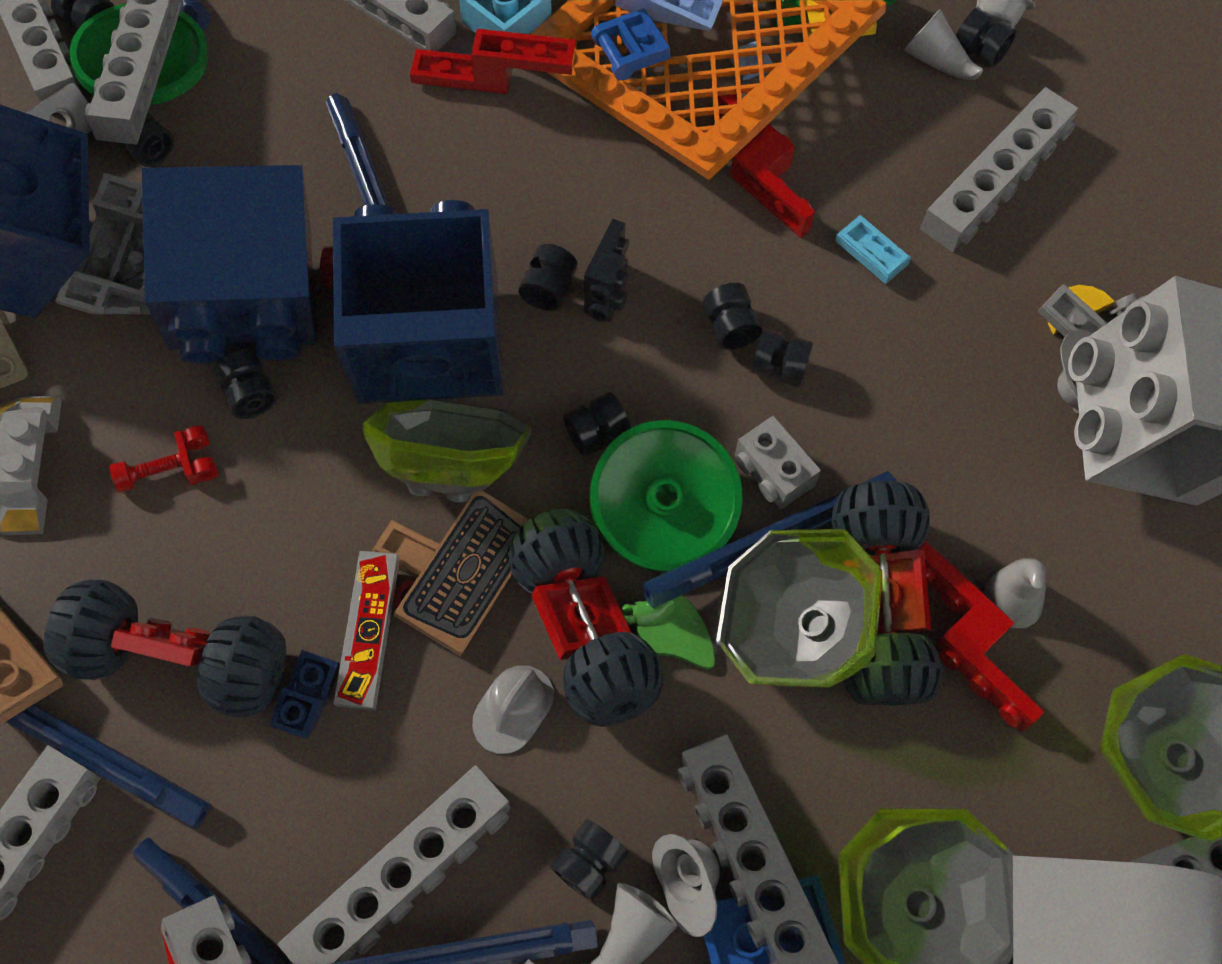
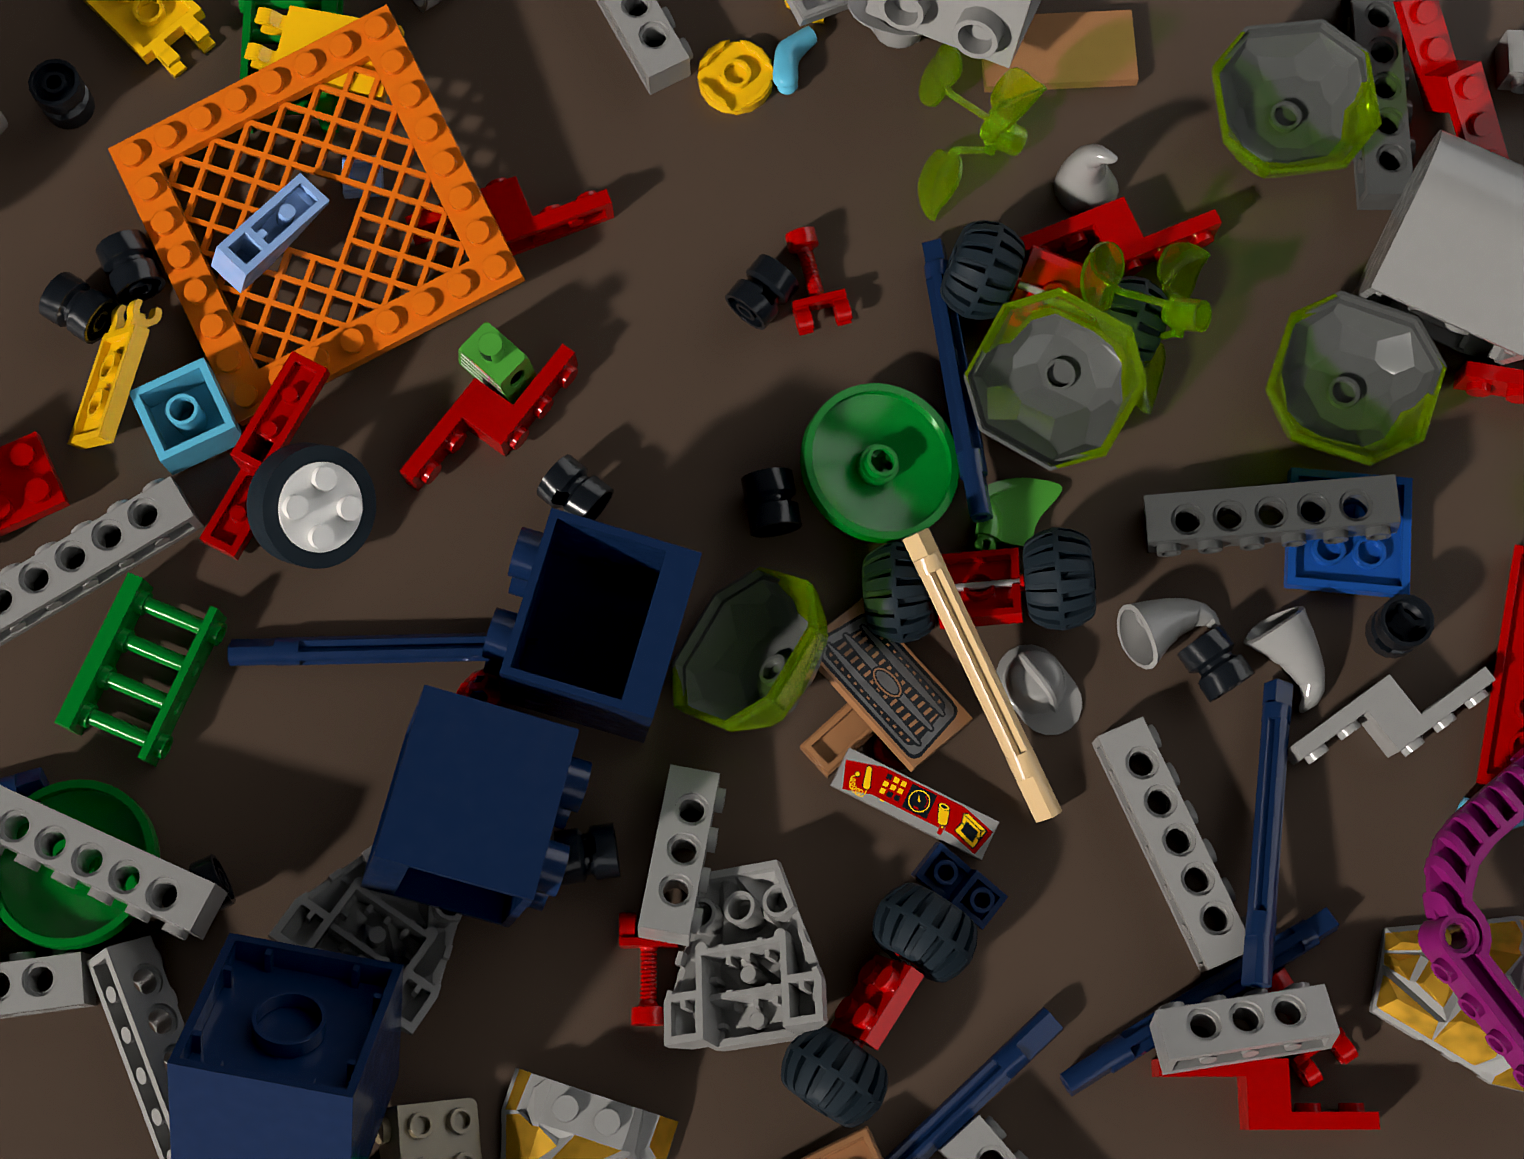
camera: 70 degrees left, 10 degrees up
black plate [584,218,629,322] -> none
blue plate [591,8,671,80] -> none
light grey piece [652,834,720,937] -> none
black wheel [703,283,763,350] -> none
light grey brick [735,416,821,510] -> none
medium azure plate [835,215,911,284] -> none
none -> green fence [54,572,227,767]
none -> wheel [247,442,376,569]
none -> red bracket [400,343,578,491]
none -> bright green torso [458,321,537,404]
none -> light grey brick [638,764,726,946]
none -> light grey wedge [664,859,828,1051]
none -> yellow tile [697,39,773,115]
none -> medium azure arm [773,26,817,95]
none -> red bar [785,226,853,336]
none -> tan piece [903,528,1062,823]
none -> clear neon green plant [918,44,1047,222]
none -> medium nougat tile [981,10,1139,92]
none -> clear neon green plant [1080,241,1212,414]
none -> light grey hat [1117,598,1220,670]

